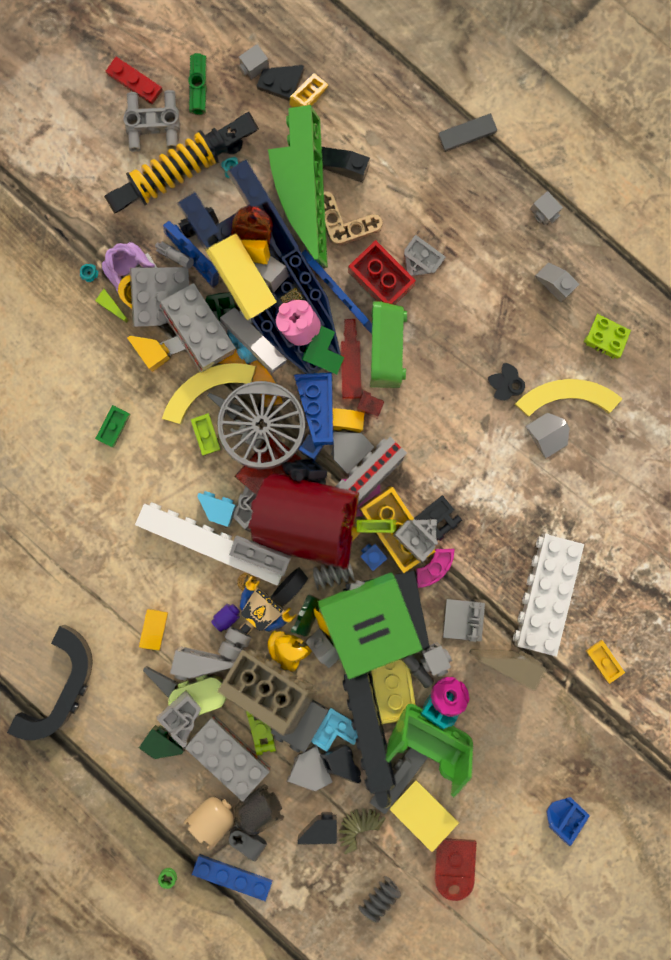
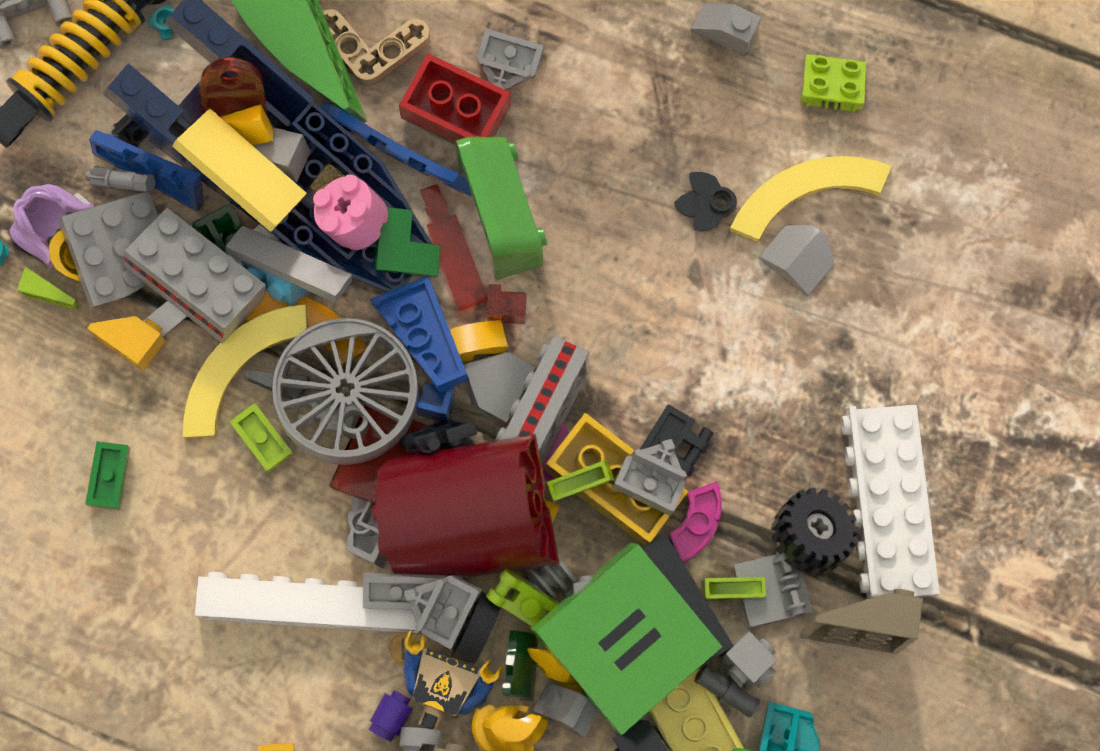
camera: 20 degrees left, 10 degrees down
medium azure slope [197,491,237,527] -> none
blue brick [360,543,388,571] -> none
dark pink tile [431,677,470,717] -> none
yellow plate [586,640,625,684] -> none
none -> light grey slope [404,575,482,649]
none -> lime plate [486,569,559,627]
none -> lime piece [701,577,766,601]
none -> black bush [771,488,859,575]

